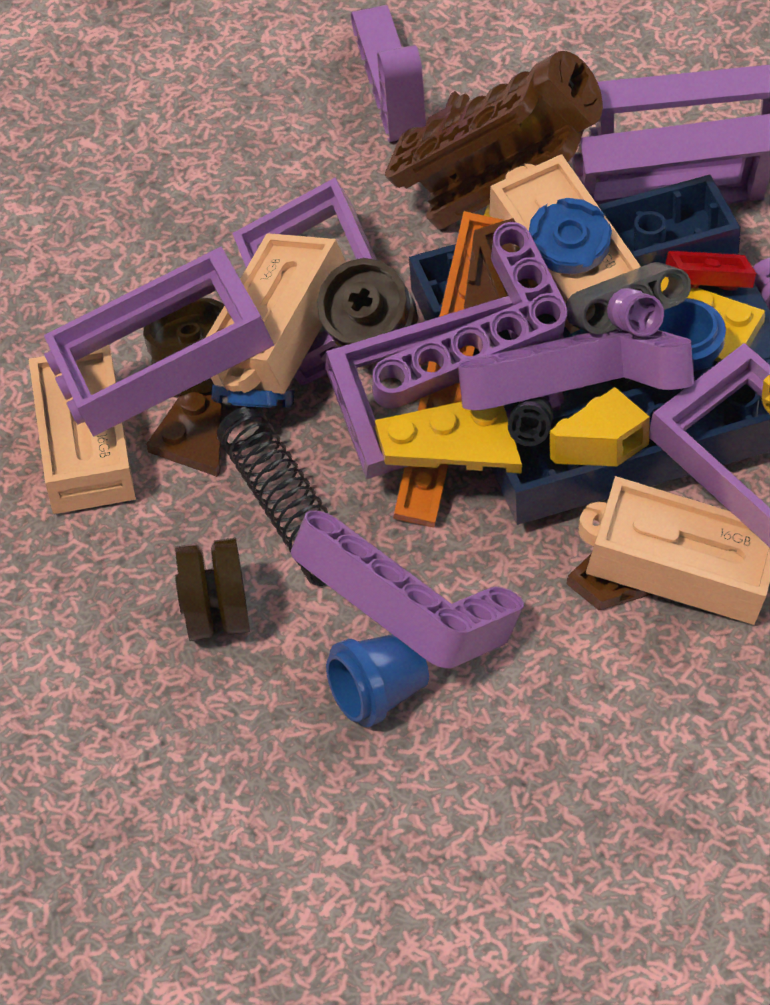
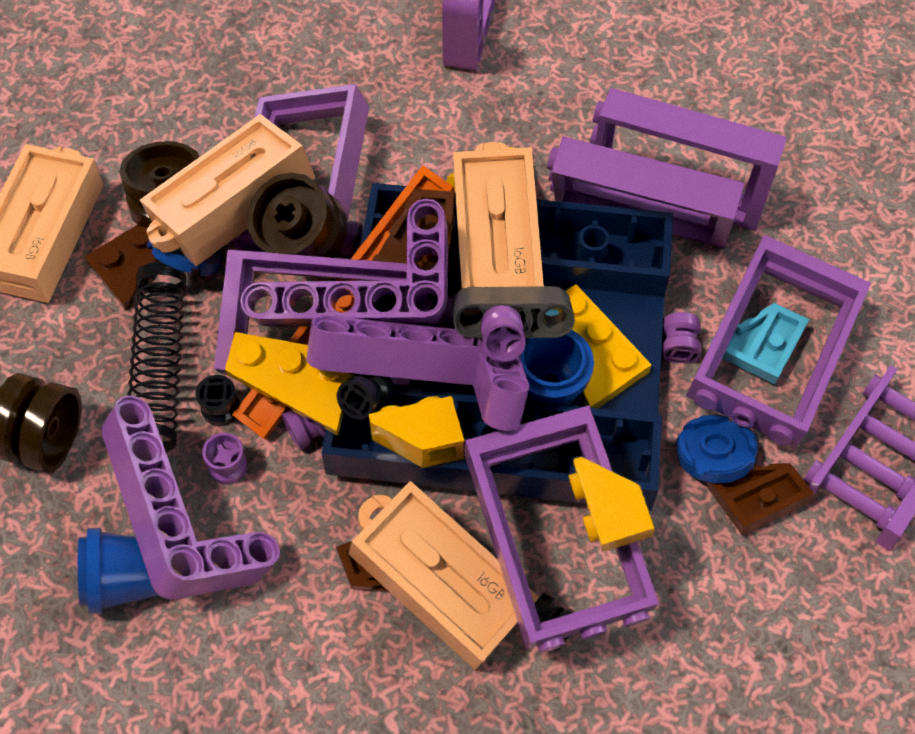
camera: 20 degrees right, 10 degrees up
medium lavender door [44,246,274,437] -> none
reddish brown piece [385,51,603,229] -> none
blue tile [529,198,612,274] -> none
red plate [666,251,757,290] -> none
none -> black wheel [195,375,240,427]
none -> medium lavender wheel [202,432,248,485]
none -> medium lavender wheel [282,410,326,450]

